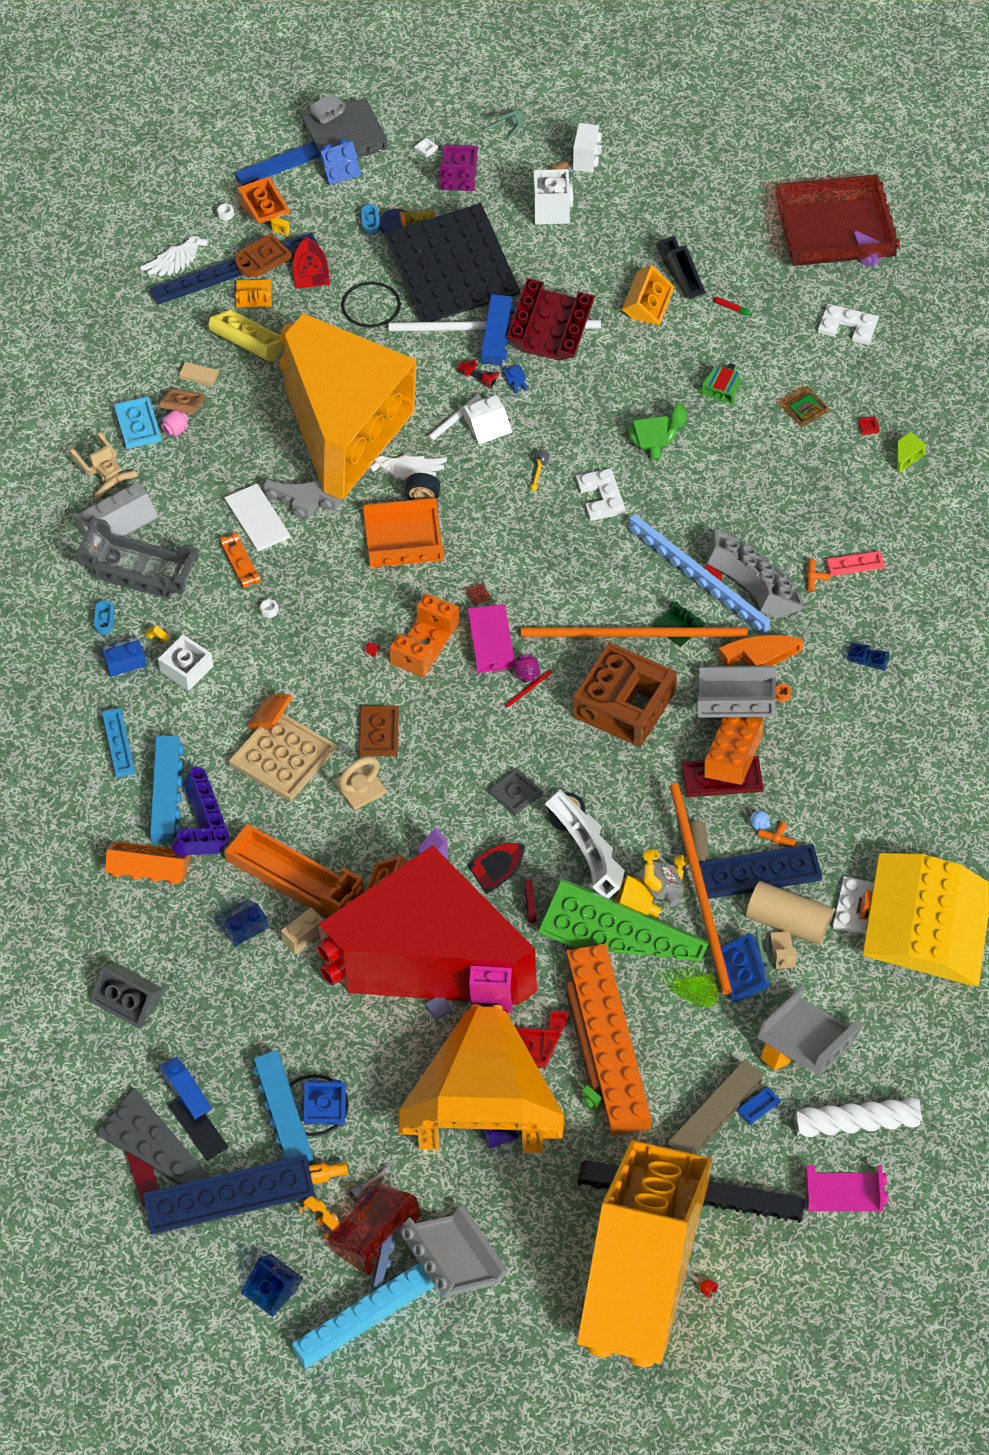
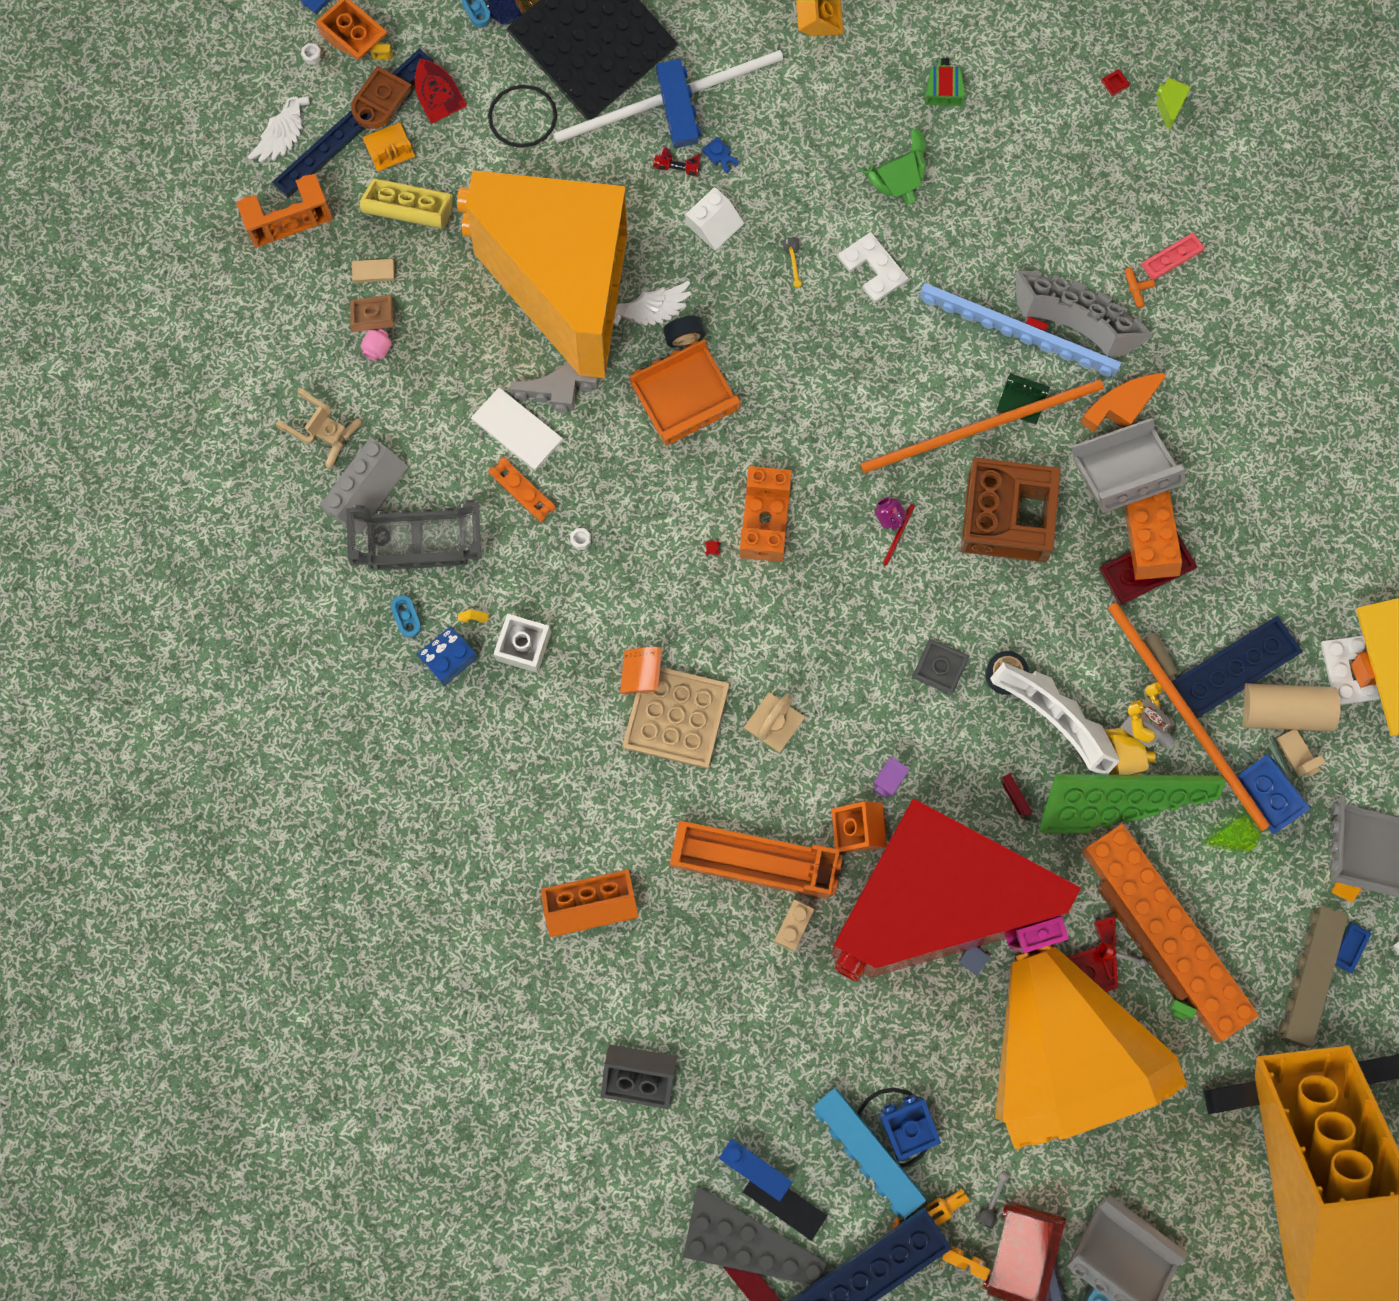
camera: 20 degrees left, 20 degrees up
dark azure plate [102,708,135,778] -> none
medium azure plate [114,396,162,449] -> none
dark azure brick [150,736,184,843] -> none
dark purple beam [171,767,230,855] -> none
clear blue slope [214,899,268,947] -> none
dark orange tile [359,706,399,756] -> none
white bar [428,394,482,441] -> none
clear red tile [466,583,491,606] -> none
shield [467,843,525,894] -> none
dark pink panel [468,604,514,673] -> none
dark red slope [507,278,595,361] -> none
light blue plate [750,810,770,830] -> none
orange piece [757,822,796,847] -> none
orange bush [776,684,792,702] -> none
clear orange tile [779,386,830,428] -> none
clear blue slope [847,643,890,671] -> none
none -> orange plate [236,174,333,248]
none -> red hinge [1096,942,1148,967]

